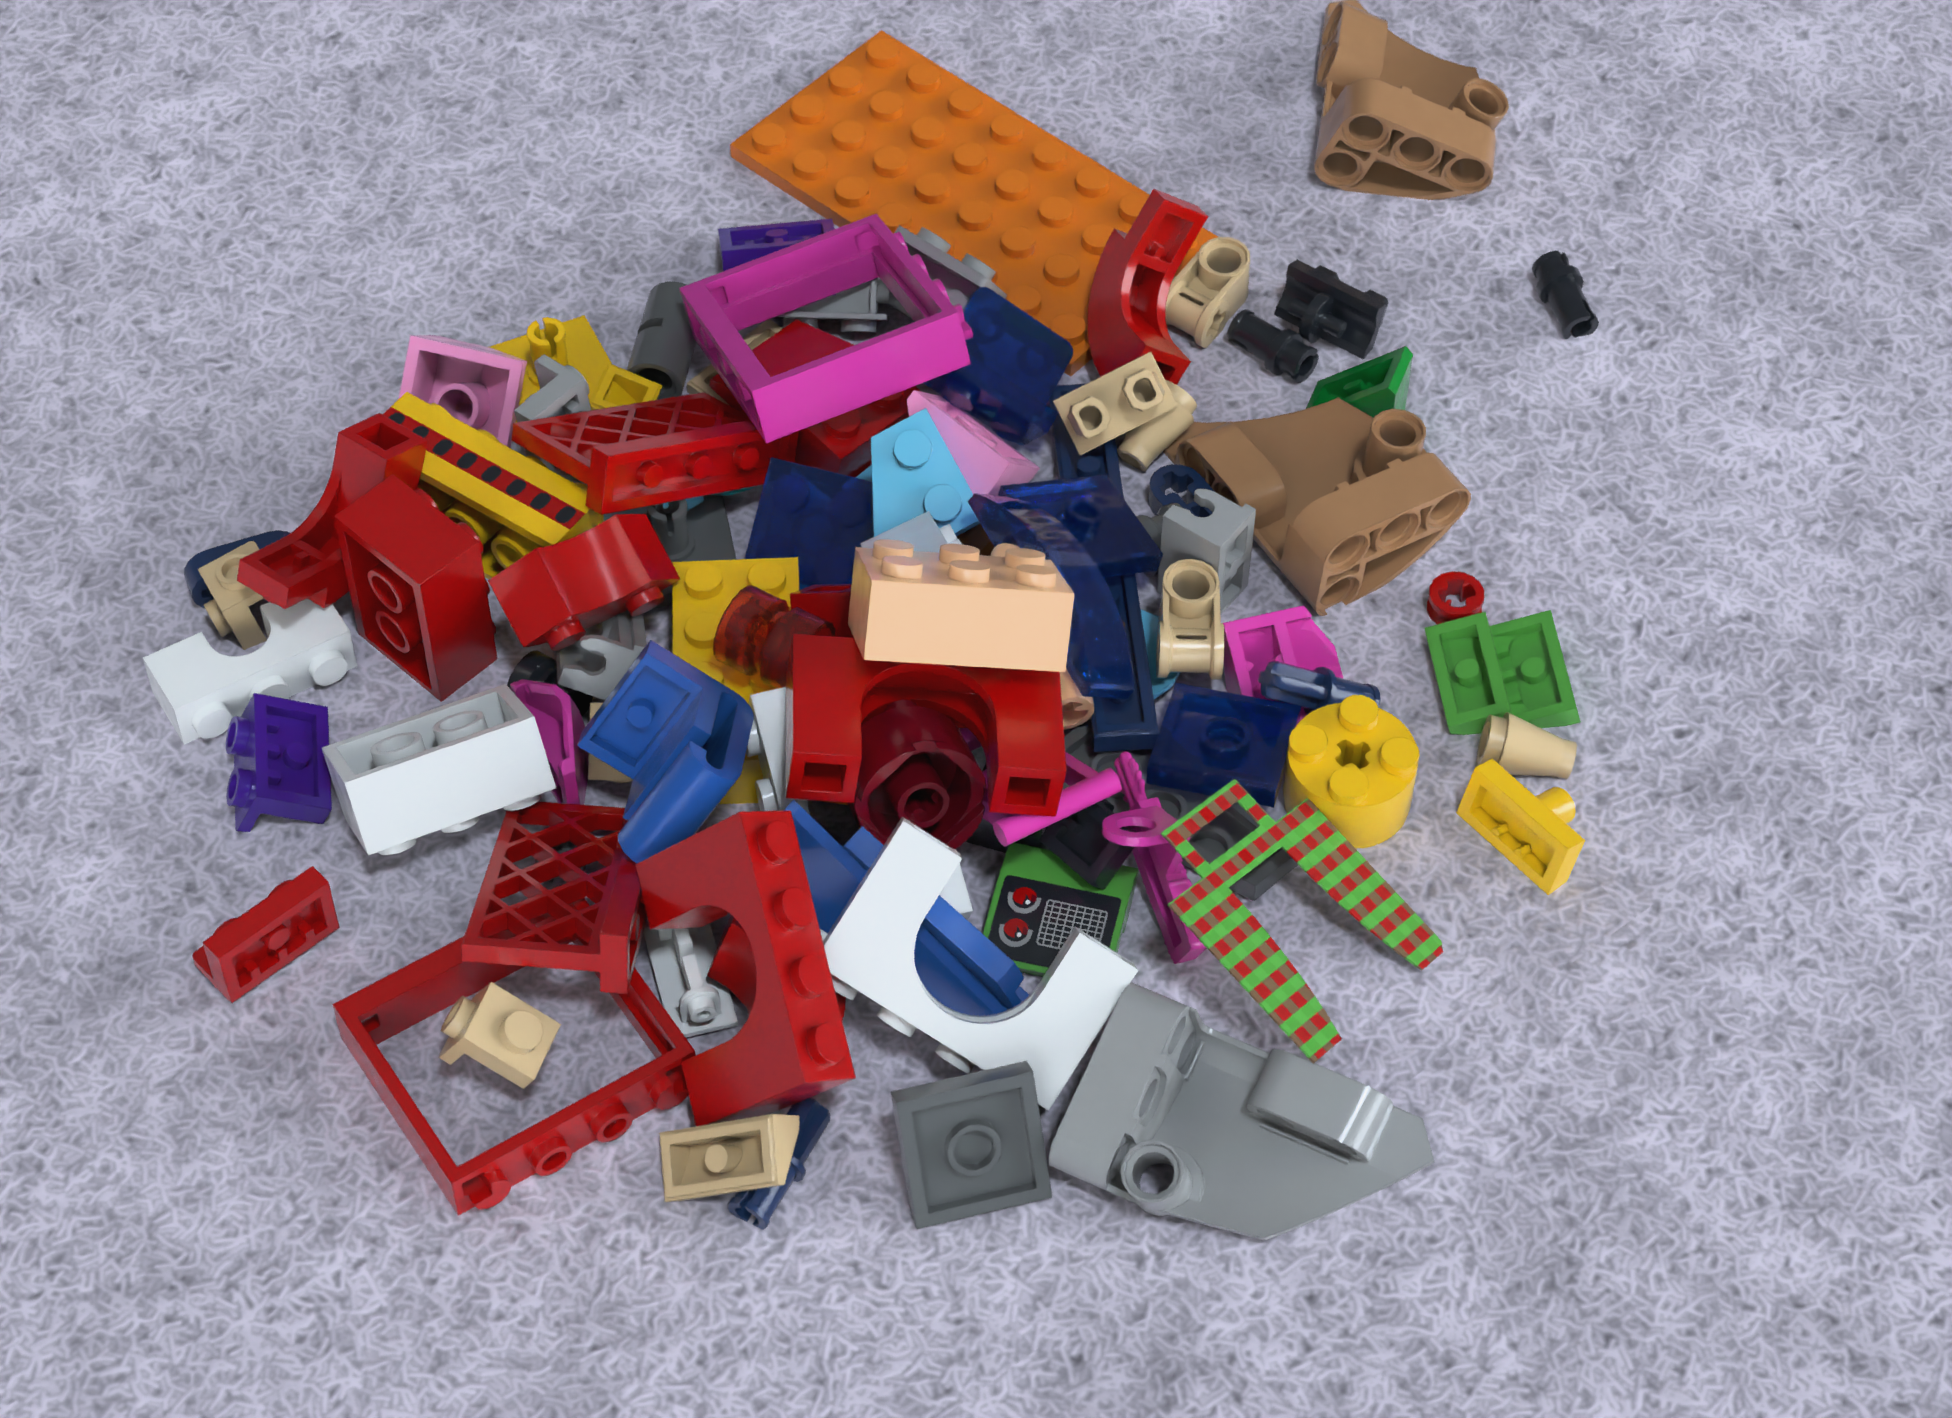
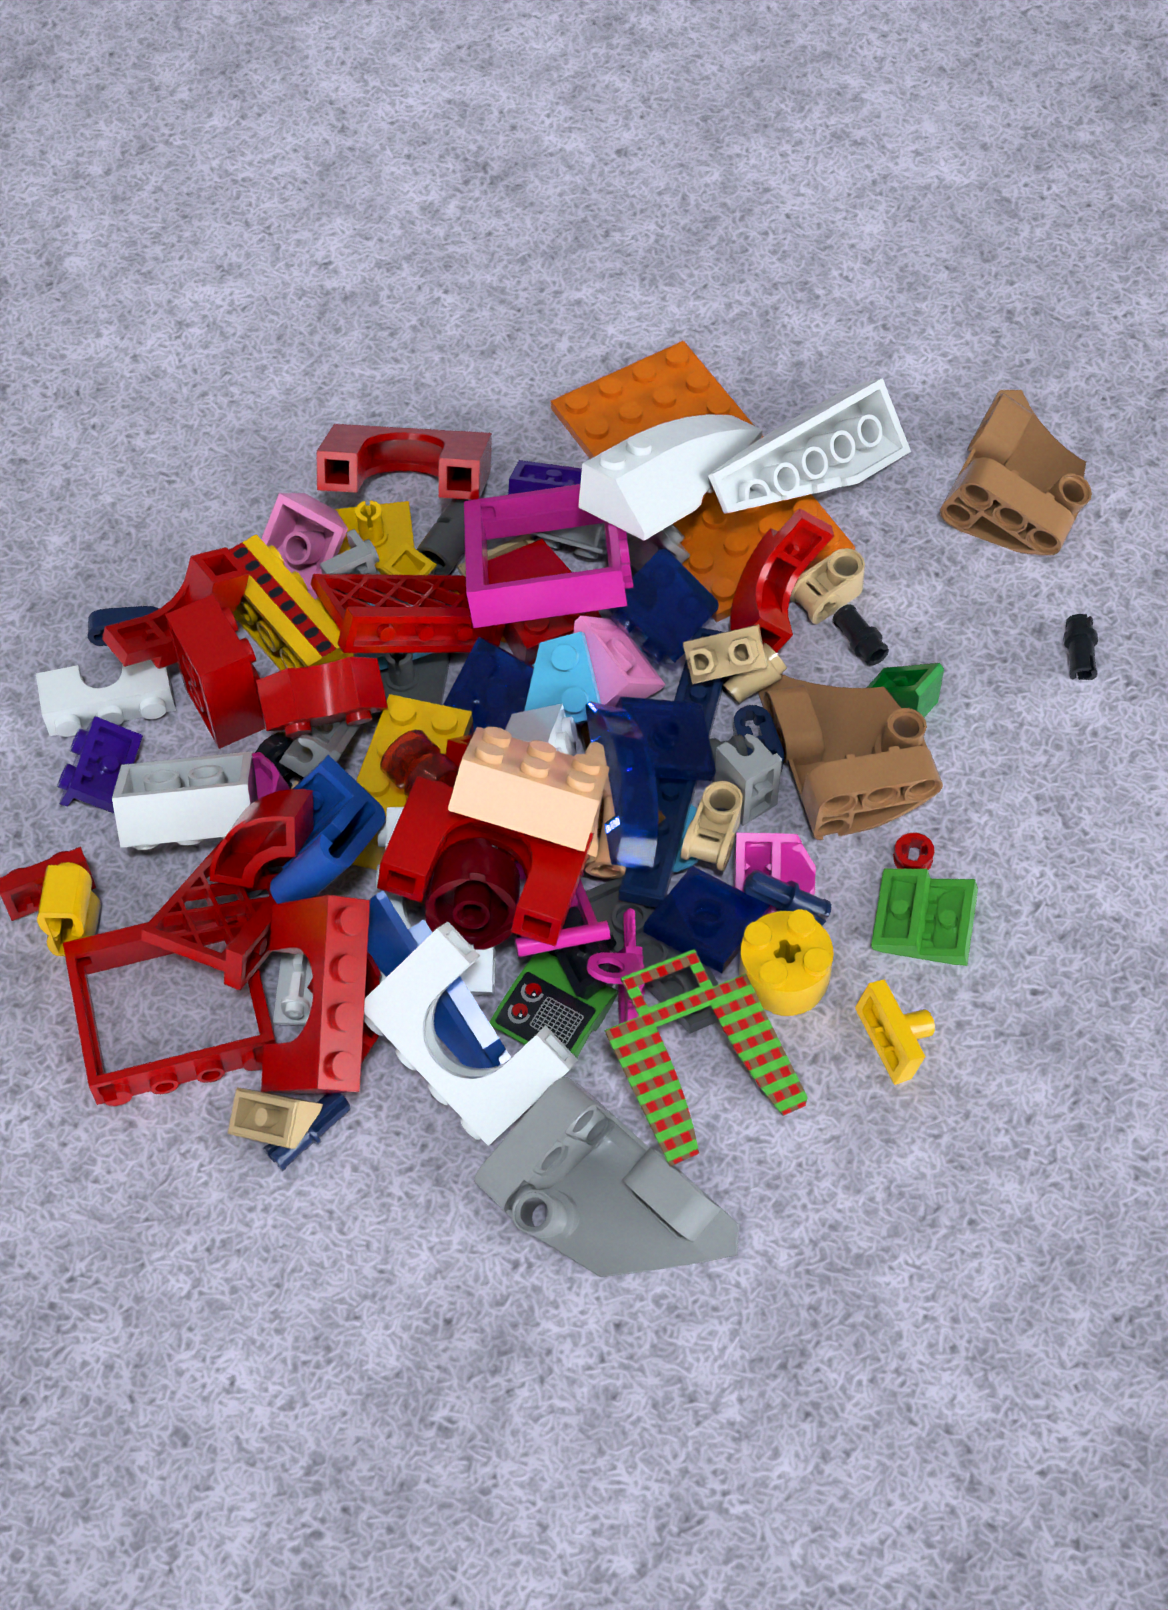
camera: 20 degrees right, 5 degrees up
tan bracket [198,541,267,650] -> none
tan bracket [439,982,561,1089] -> none
dark grey tile [891,1061,1052,1229] -> none
black hips [1274,260,1388,359] -> none
tan cone [1477,712,1577,779] -> none
none -> yellow brick [37,862,101,956]
none -> red brick [210,789,313,888]
none -> red arch [316,424,492,500]
none -> white wedge [578,414,763,540]
none -> white wedge [708,378,911,514]

